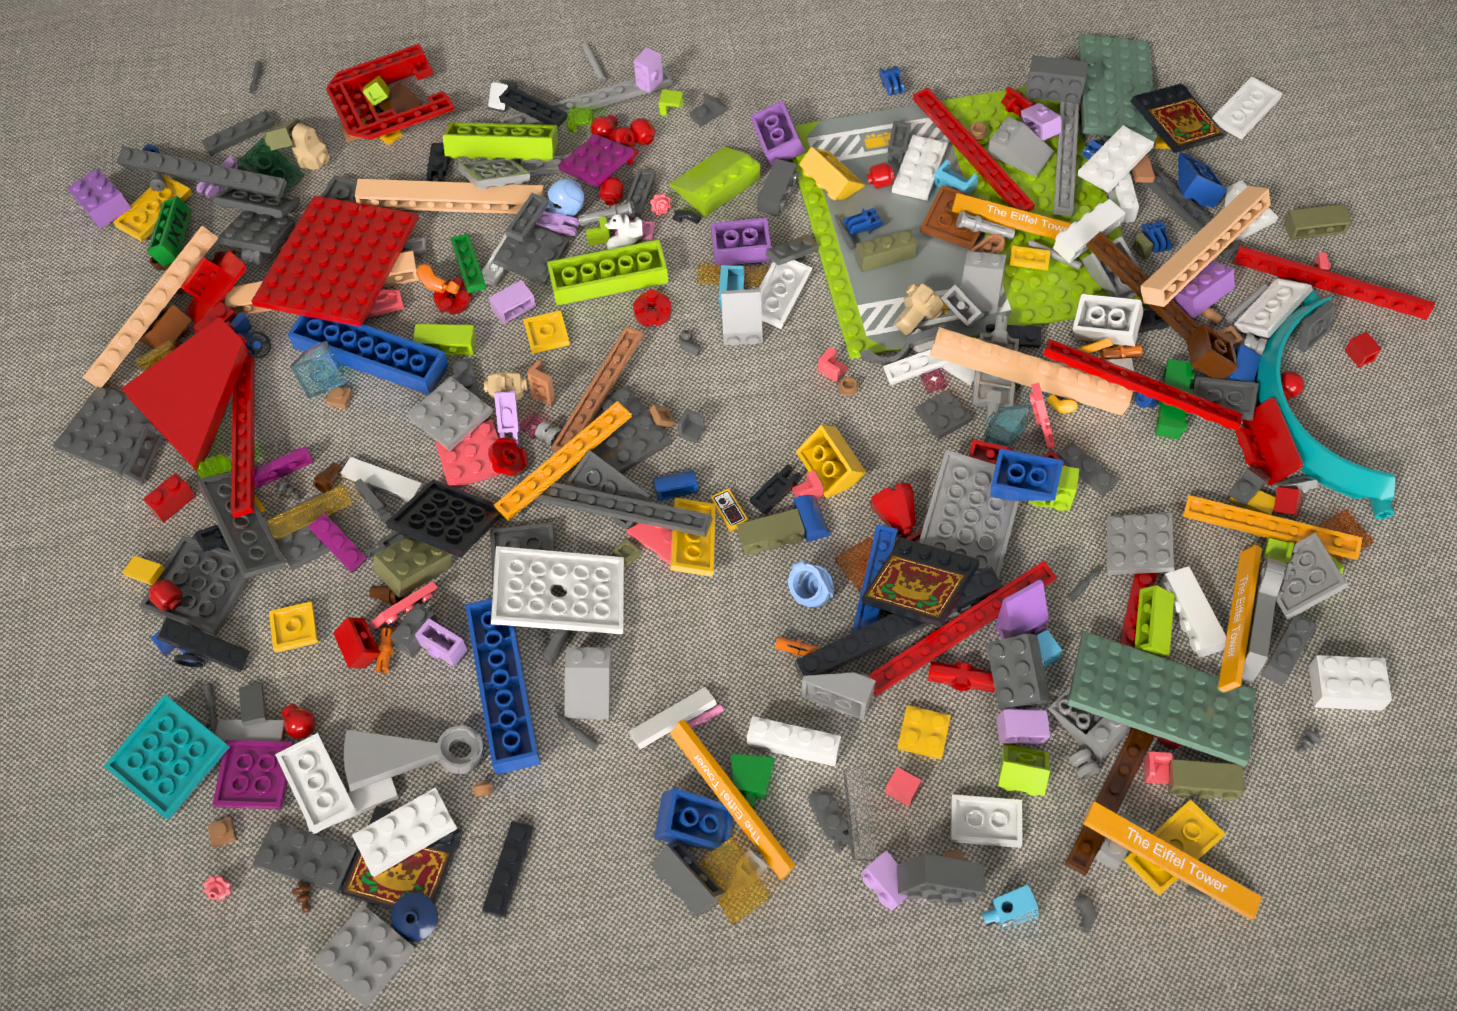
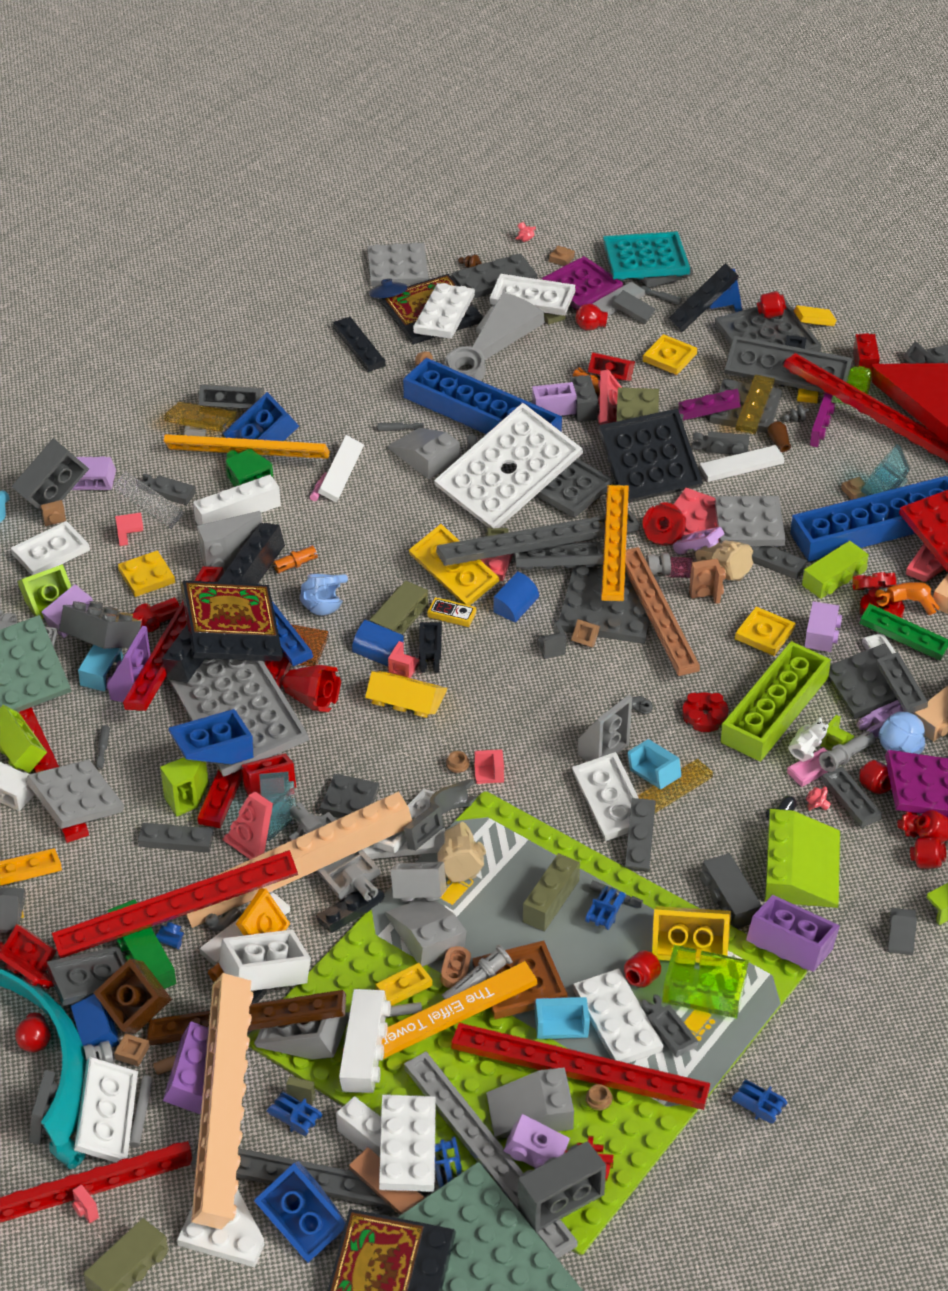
camera: 135 degrees right, 15 degrees down
medium lavender brick [710,217,771,267] -> none
none -> clear neon green piece [662,945,749,1019]
none -> red plate [852,572,897,591]

